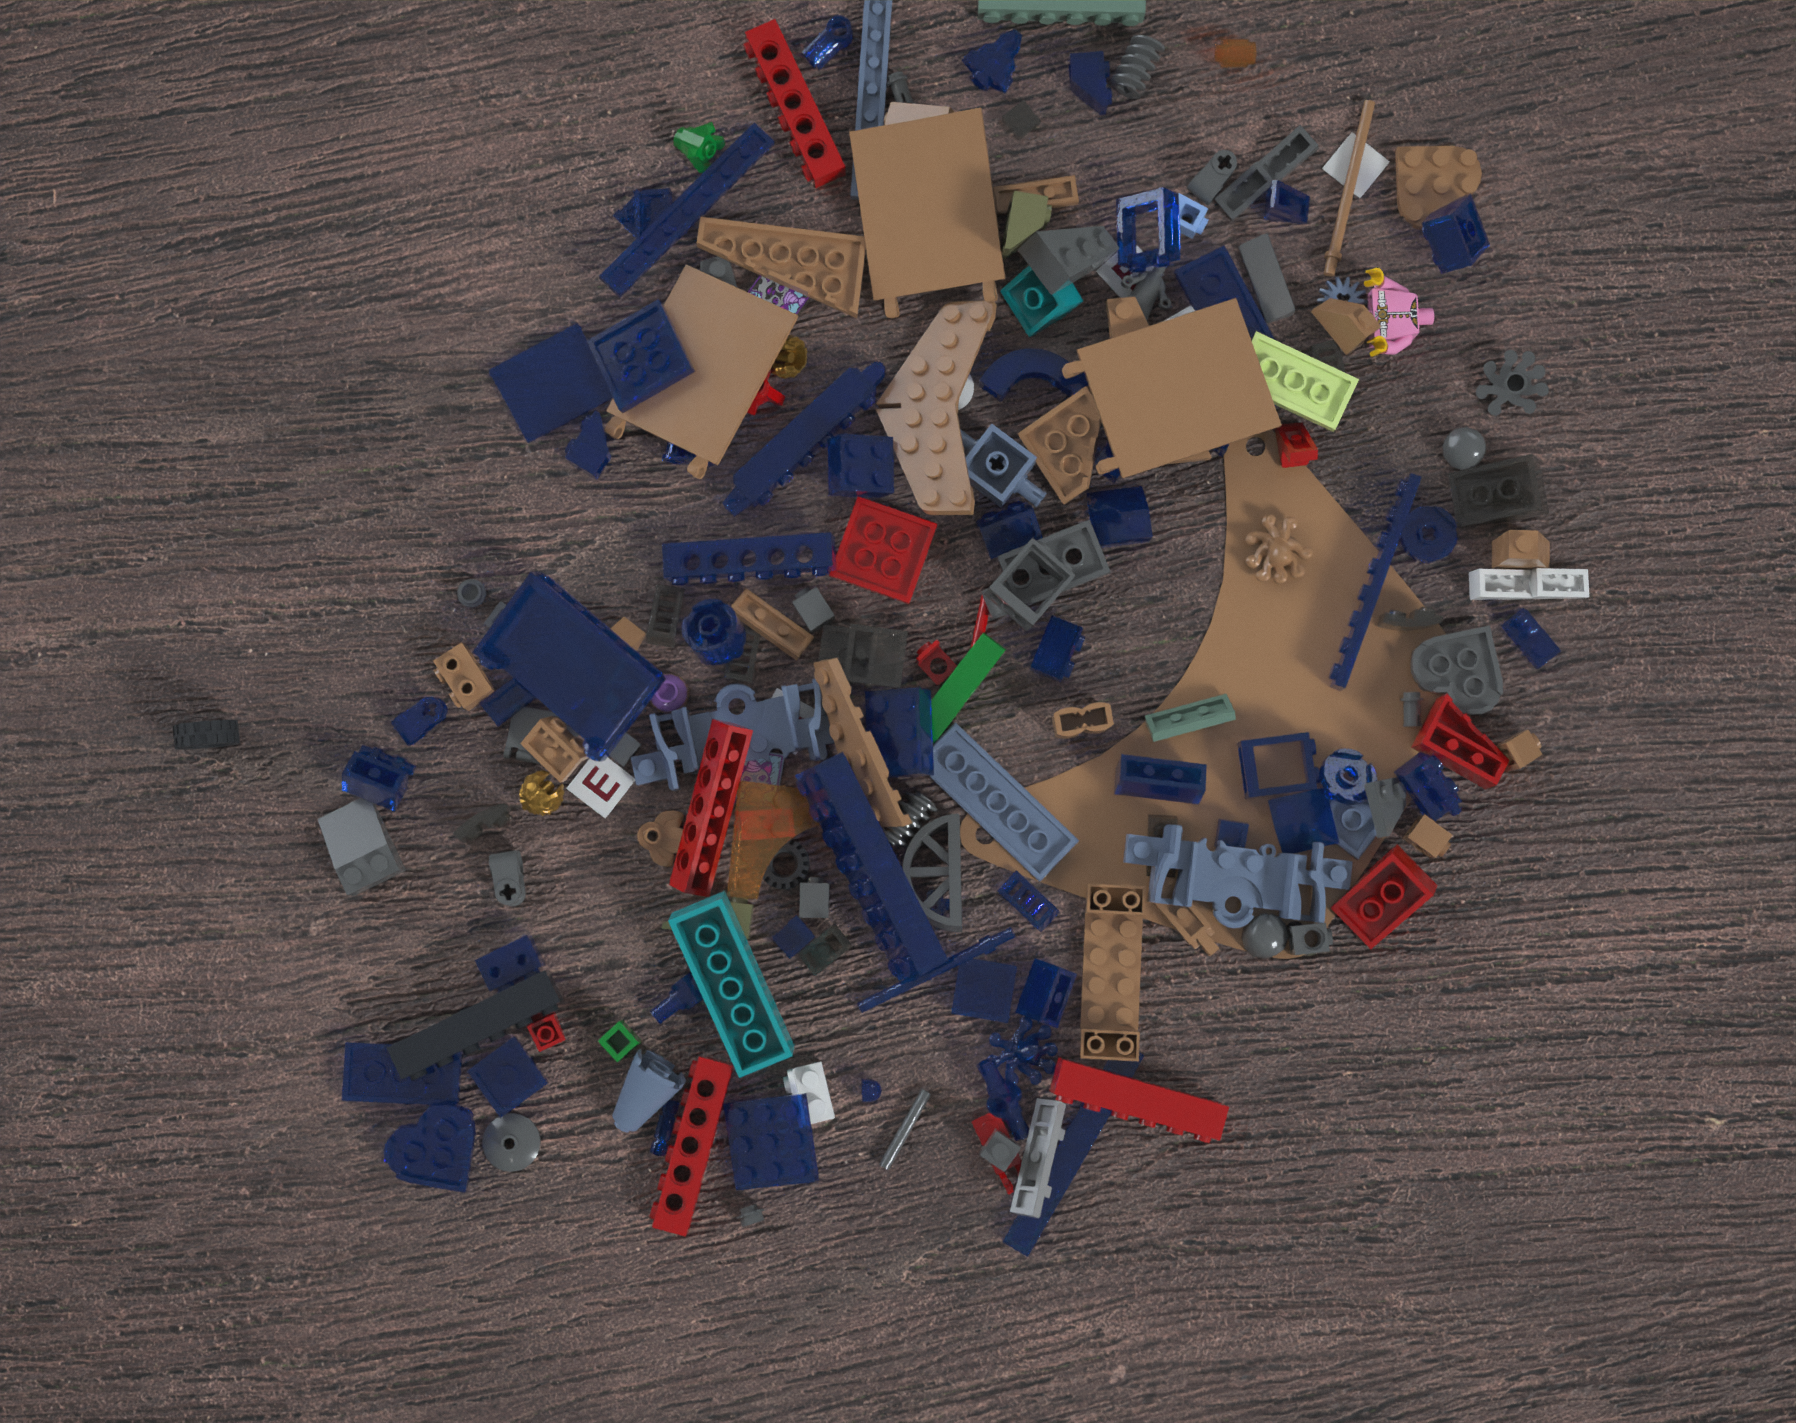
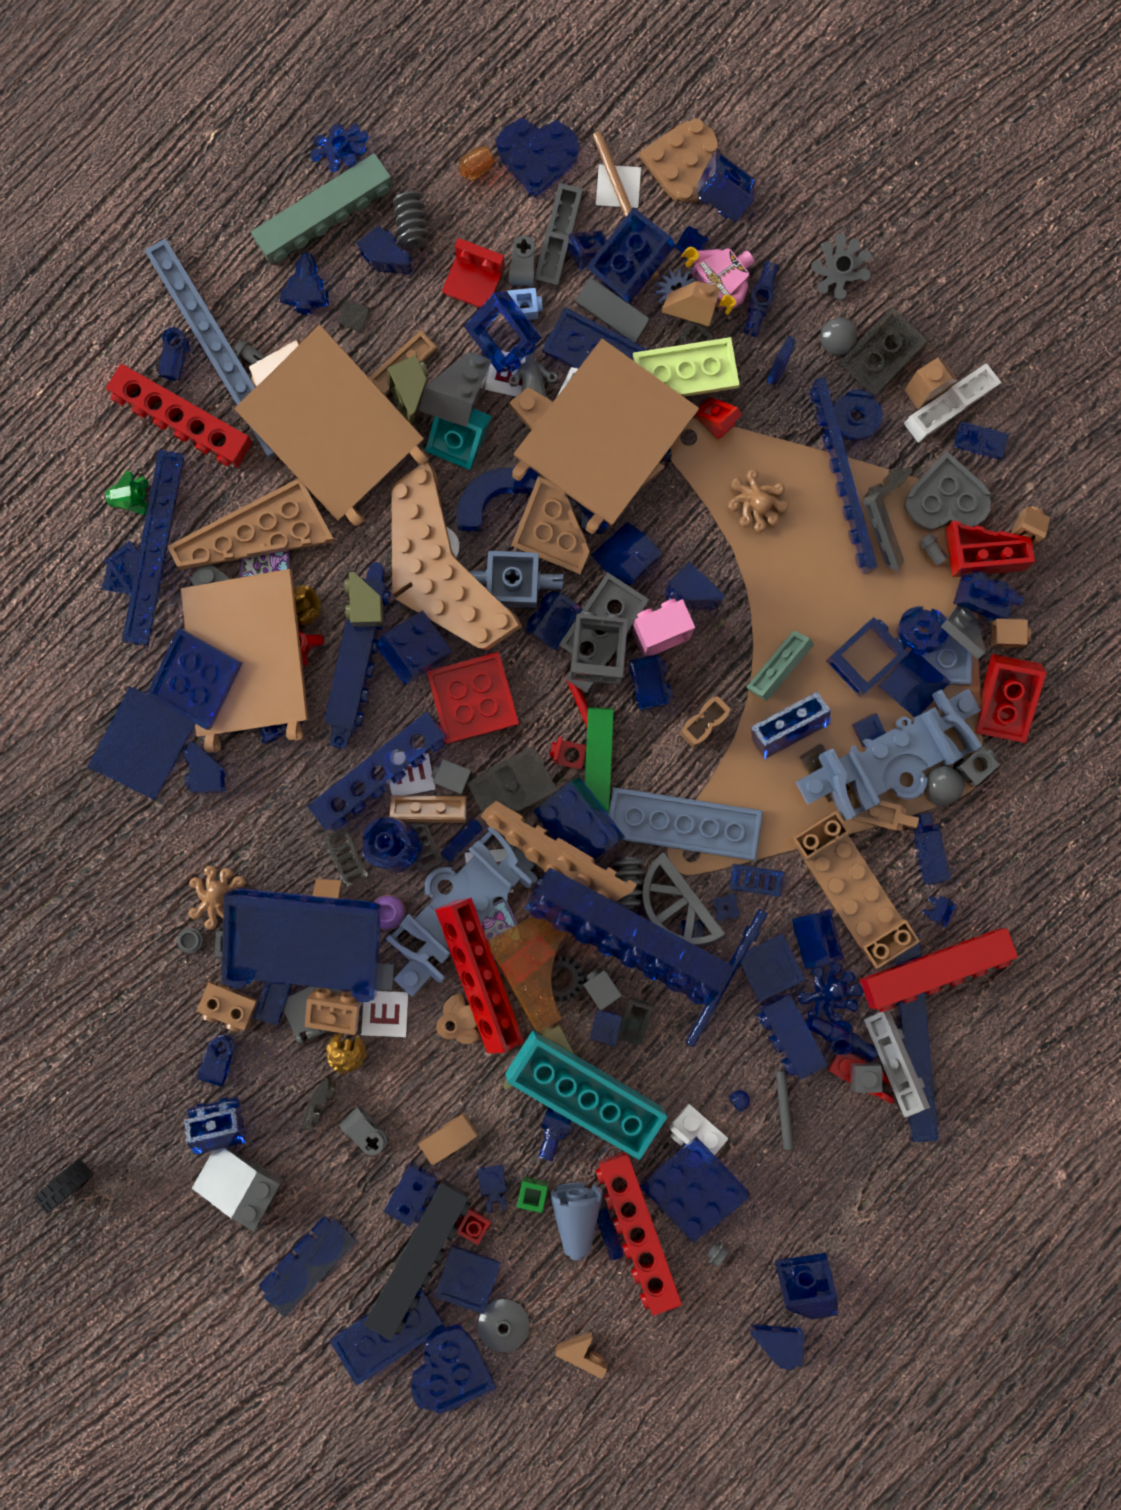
camera: 35 degrees left, 0 degrees up
none -> medium nougat animal [189,866,248,930]
none -> clear blue windscreen [259,1216,357,1318]
none -> olive slope [345,572,384,627]
none -> white sticker [384,747,435,796]
none -> medium nougat slope [418,1113,478,1165]
none -> clear blue axle [441,819,483,862]
none -> red bracket [442,238,505,310]
none -> clear blue plate [477,1164,507,1213]
none -> clear blue plate [496,118,580,199]
none -> medium nougat slope [555,1332,607,1379]
none -> clear blue brick [586,207,676,304]
none -> bright pink piece [632,599,695,659]
none -> clear blue slope [665,562,726,610]
none -> clear blue tile [675,225,709,253]
none -> clear blue plate [712,894,740,921]
none -> clear blue pin [743,261,780,337]
none -> clear blue slope [749,1324,804,1370]
none -> clear blue brick [756,992,828,1080]
none -> clear blue tile [767,335,796,385]
none -> clear blue slope [775,1253,838,1320]
none -> dark grey slope [863,492,904,571]
none -> clear blue hinge [914,812,951,885]
none -> clear blue tile [922,896,956,928]

